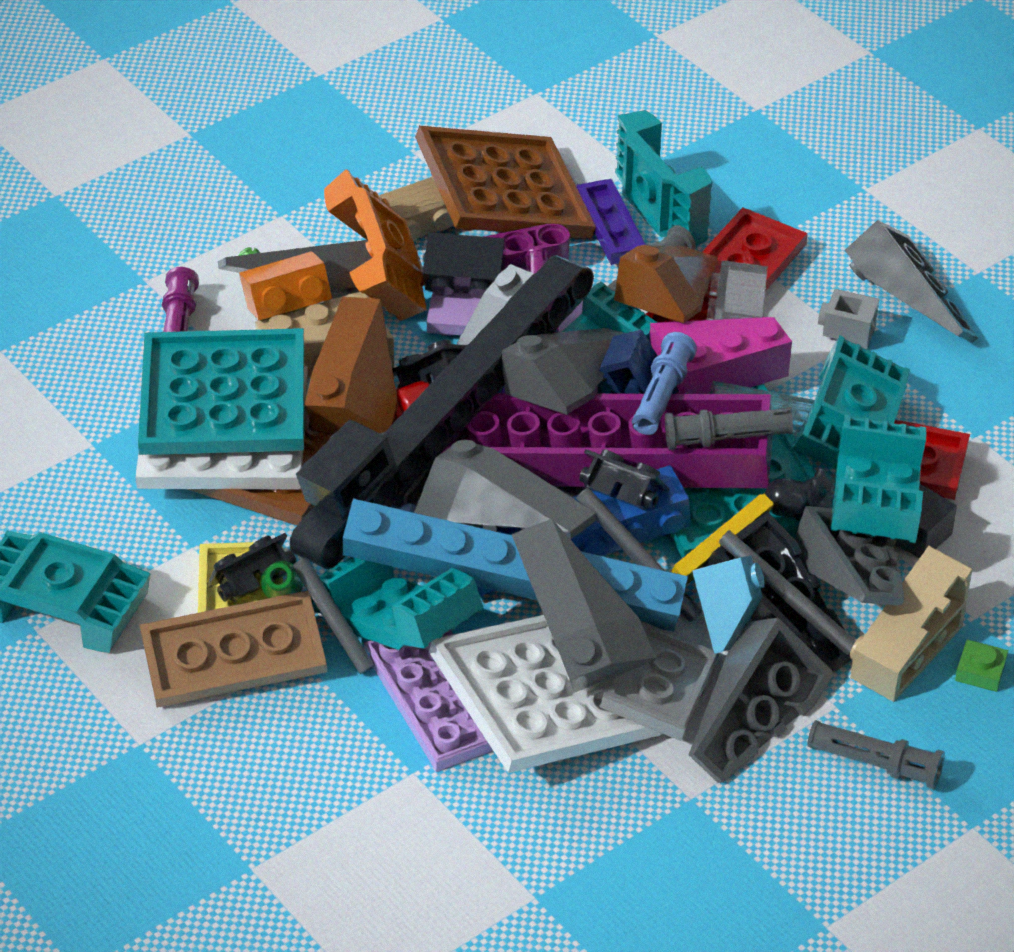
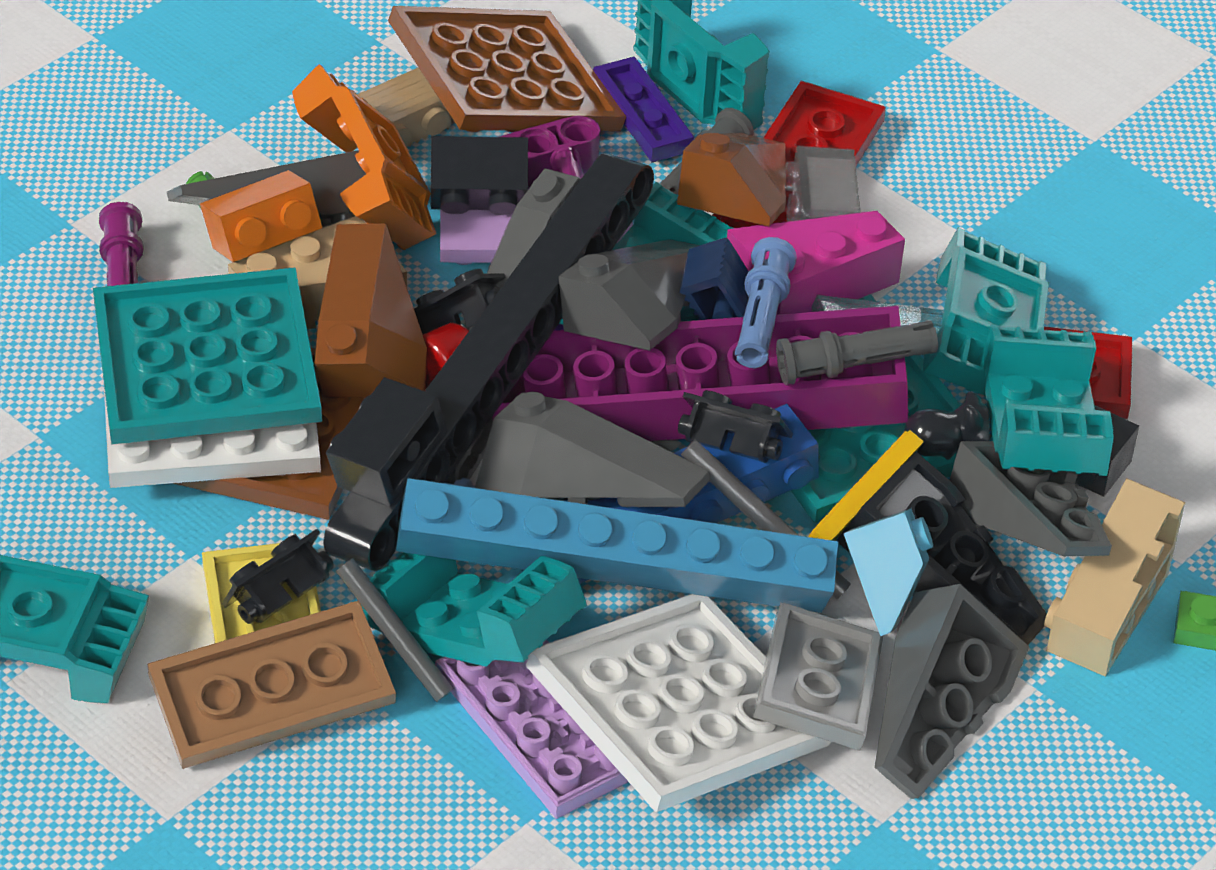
camera: 10 degrees left, 0 degrees up
green cone [261,561,303,598] -> none
dark grey wedge [512,519,656,692] -> none
flat silver bar [718,530,856,655] -> none
dark grey pin [807,720,945,790] -> none
light grey brick [818,289,880,350] -> none
wedge [845,220,978,343] -> none

